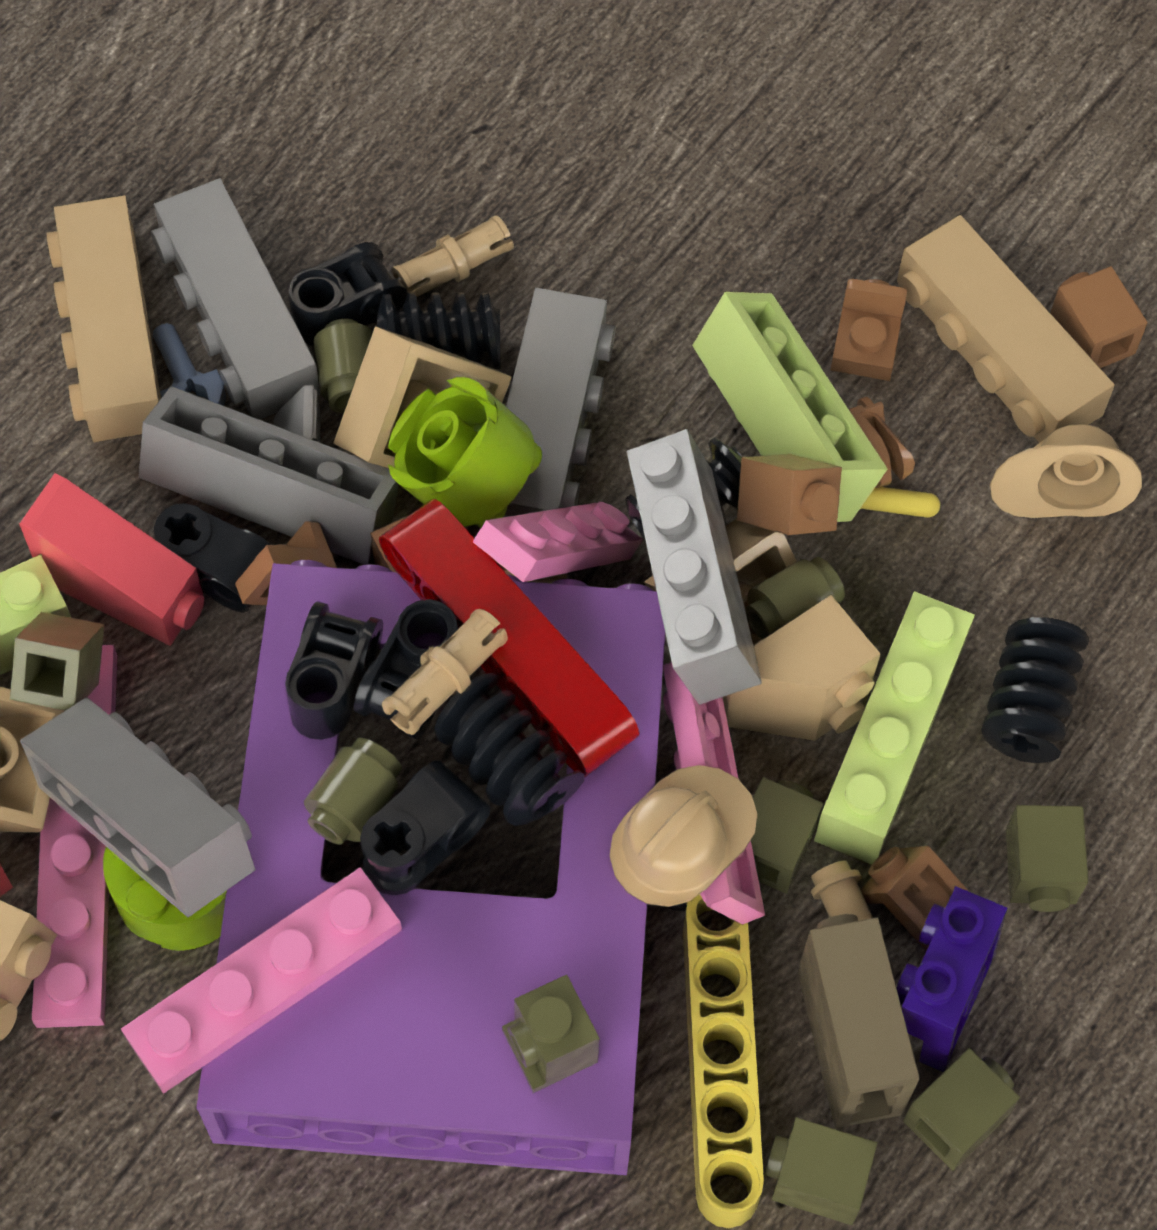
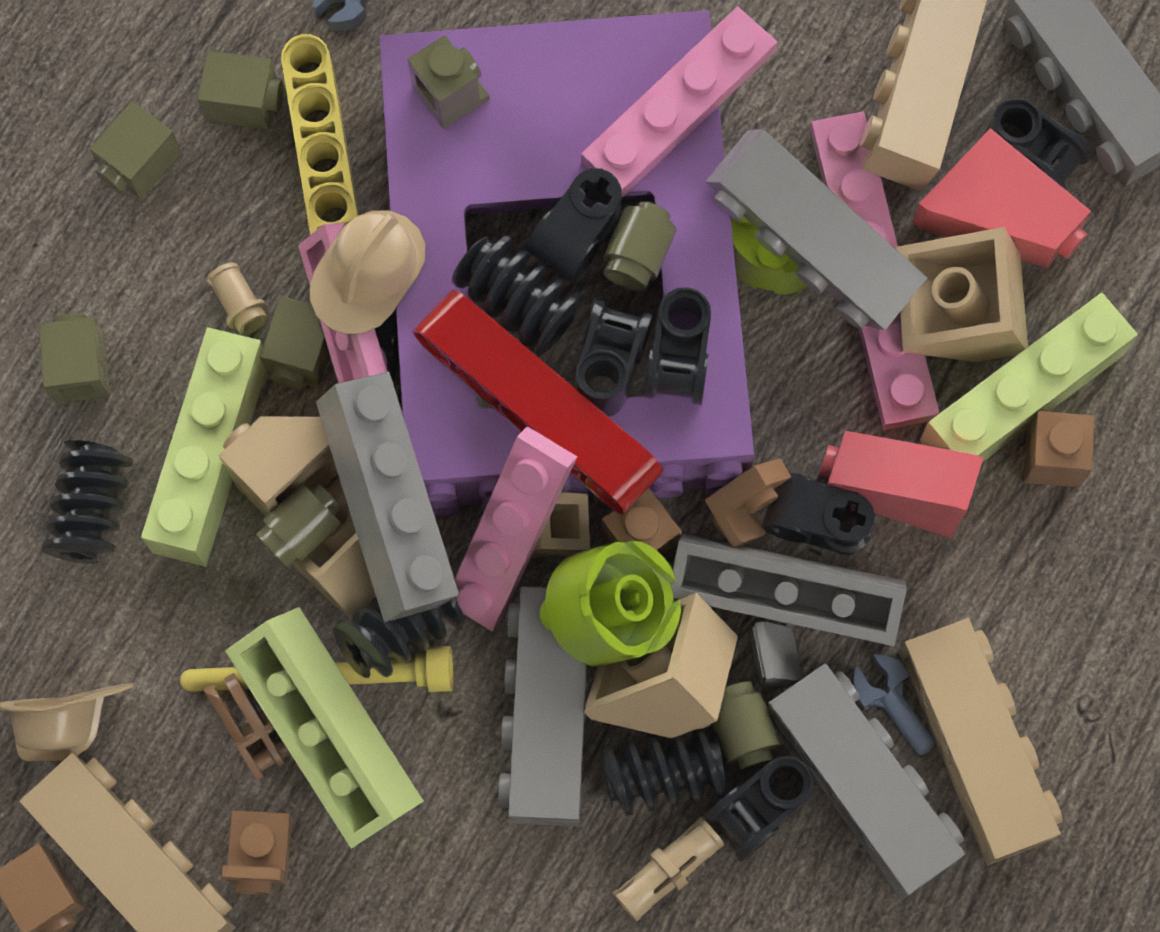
camera: 175 degrees right, 10 degrees up
brick [10,612,104,711] -> none
tan pin [382,609,508,735] -> none
medium nougat brick [737,454,842,535] -> none
dark tan brick [797,914,920,1128] -> none
medium nougat bracket [861,846,969,951] -> none
dark purple plate [896,886,1008,1072] -> none

